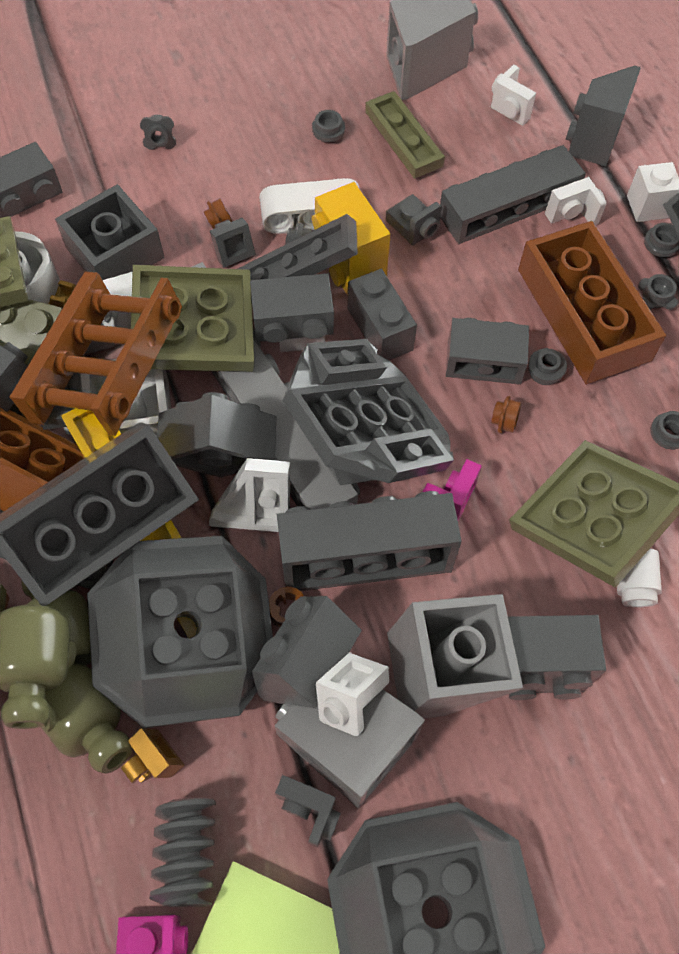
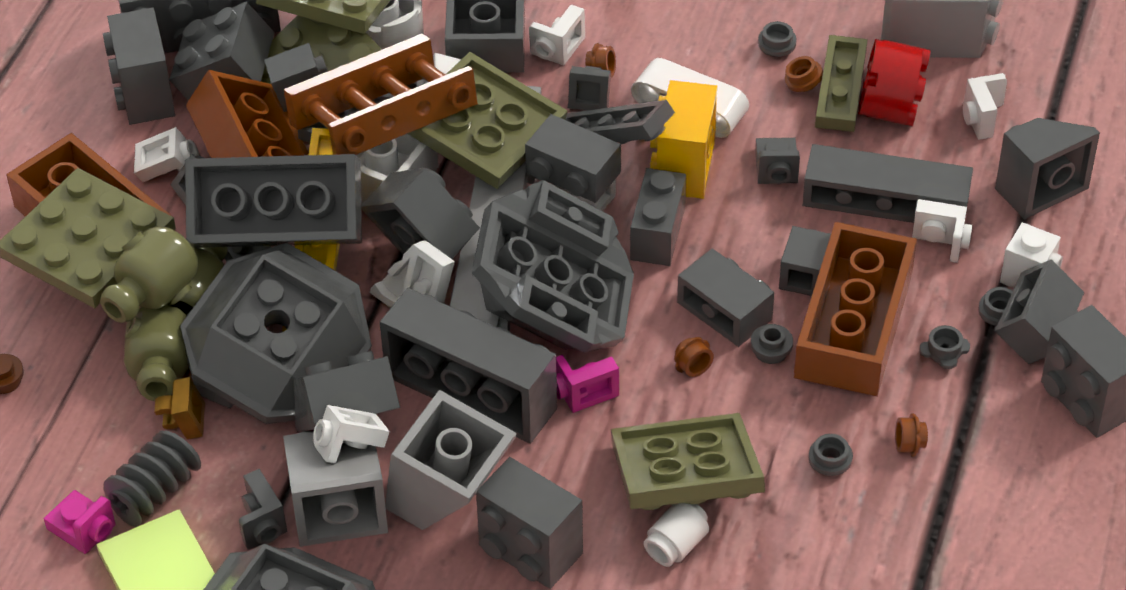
camera: 40 degrees right, 15 degrees down
none -> white bracket [529,5,585,66]
none -> dark grey brick [779,226,831,296]
none -> dark orange plate [785,56,823,92]
none -> red brick [858,39,931,127]

